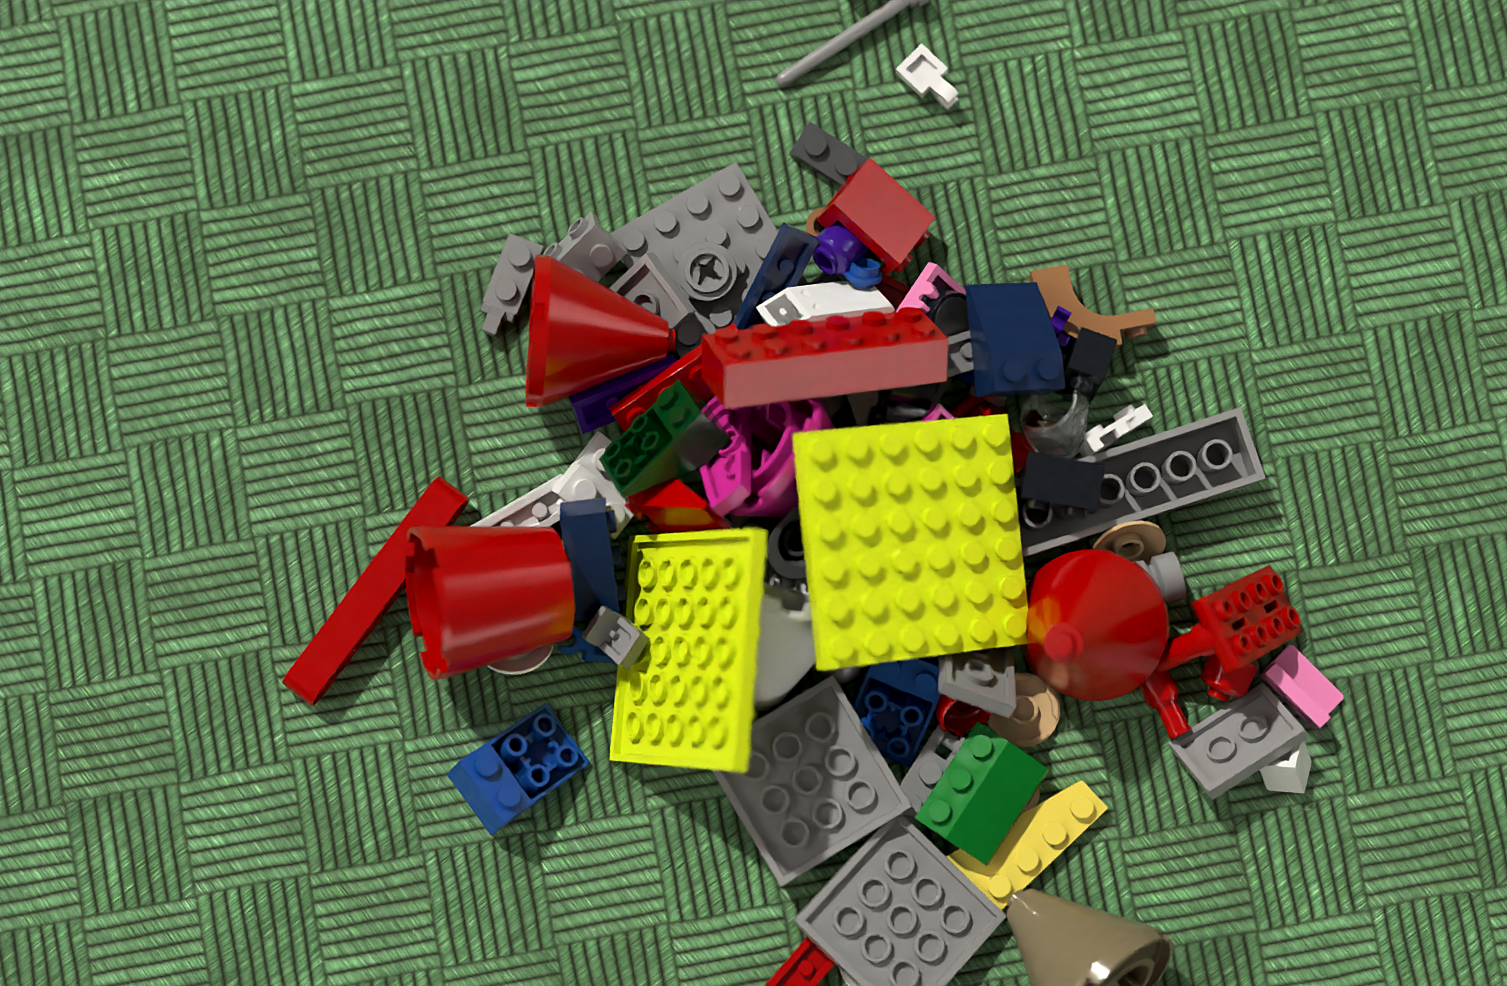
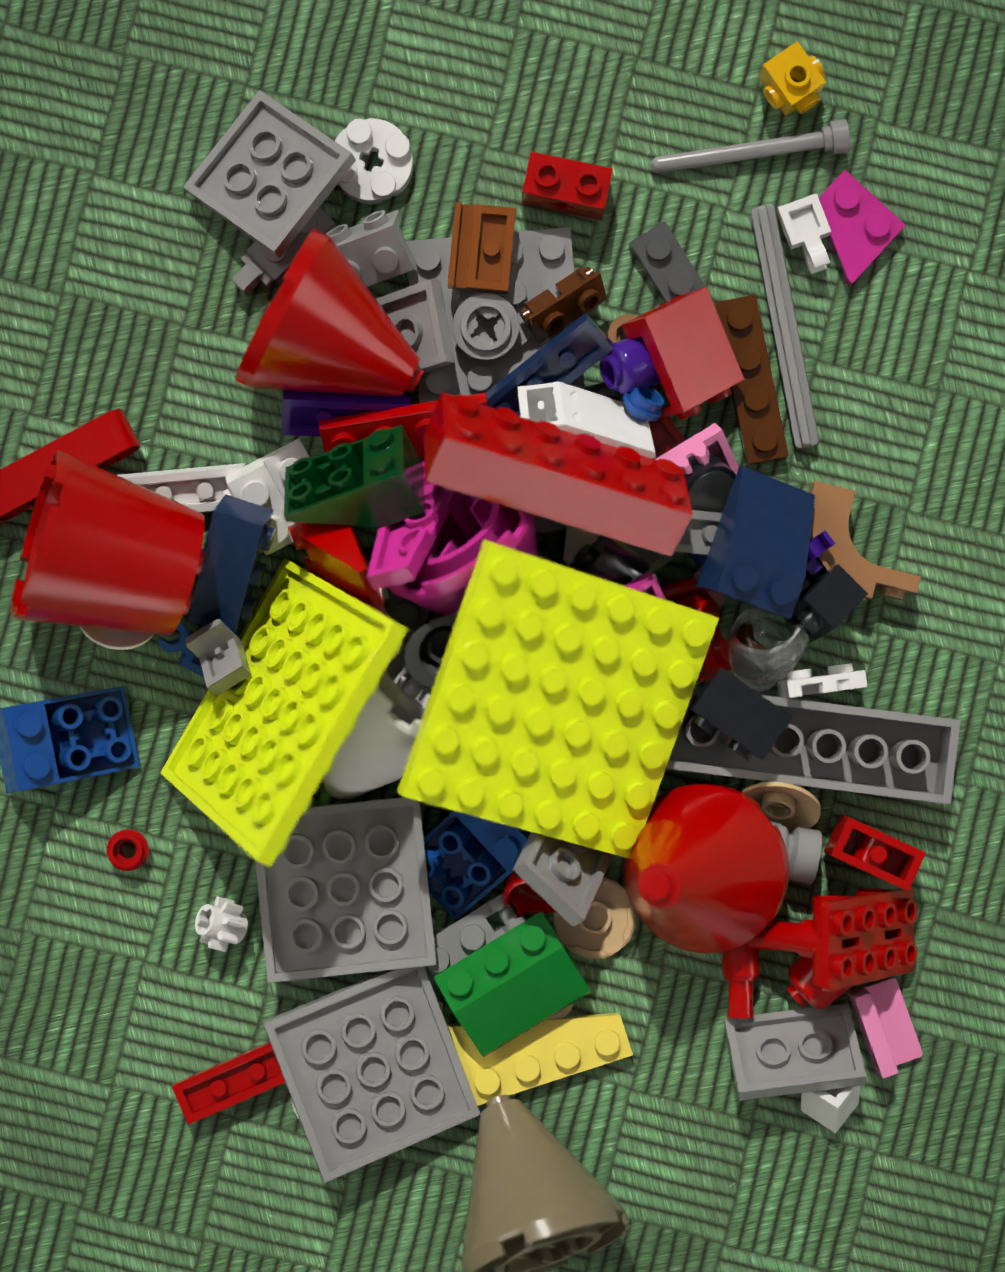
camera: 20 degrees right, 5 degrees up
none -> red plate [107,829,149,871]
none -> light grey plate [183,90,356,258]
none -> white gear [195,896,248,952]
none -> white plate [335,118,413,204]
none -> dark orange plate [447,202,516,294]
none -> reddish brown hinge [519,267,607,344]
none -> red brick [522,151,613,221]
none -> reddish brown plate [714,294,789,466]
none -> light grey axle [751,205,819,449]
none -> dark pink wing [819,170,906,286]
none -> red brick [823,814,926,892]

